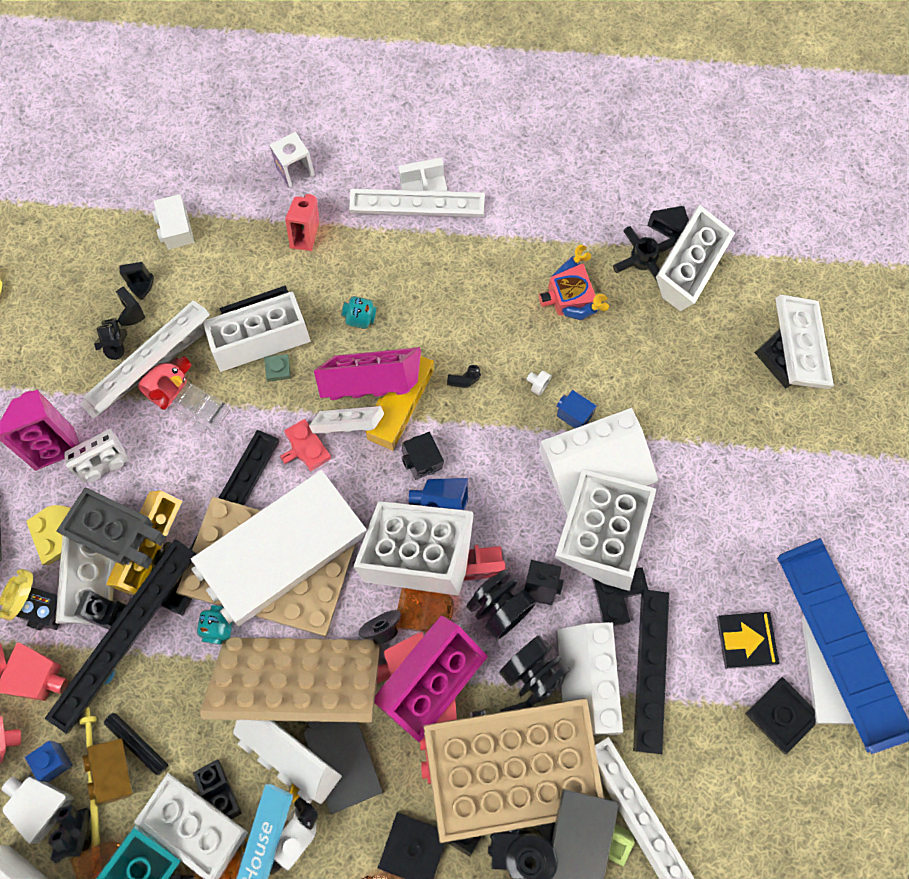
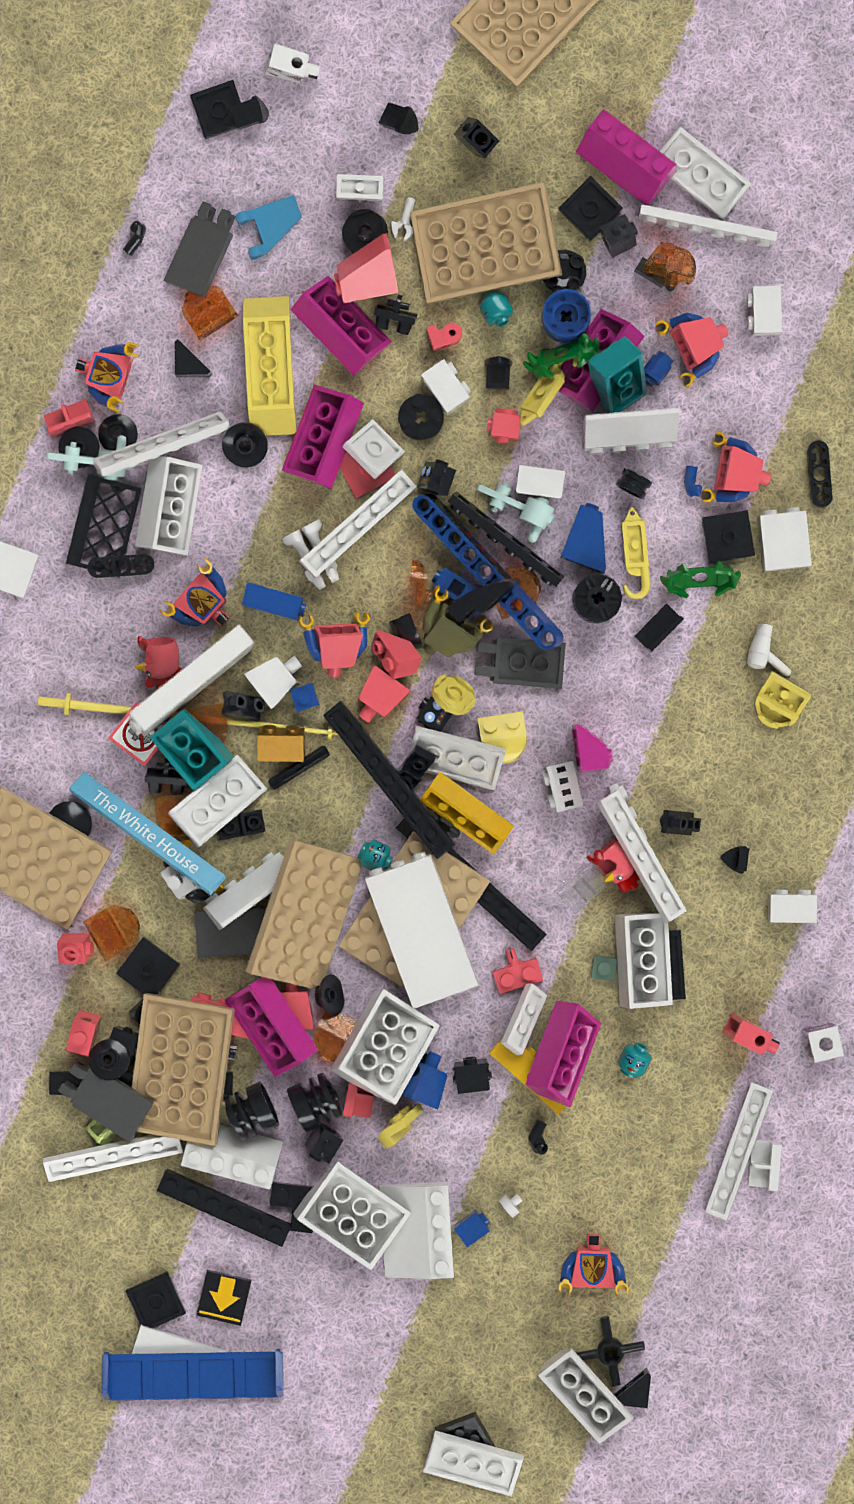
camera: 110 degrees right, 20 degrees up
dark grey tile [56,487,167,569] -> none
black tile [116,286,145,326] -> none
none -> light yellow slope [378,1103,424,1149]

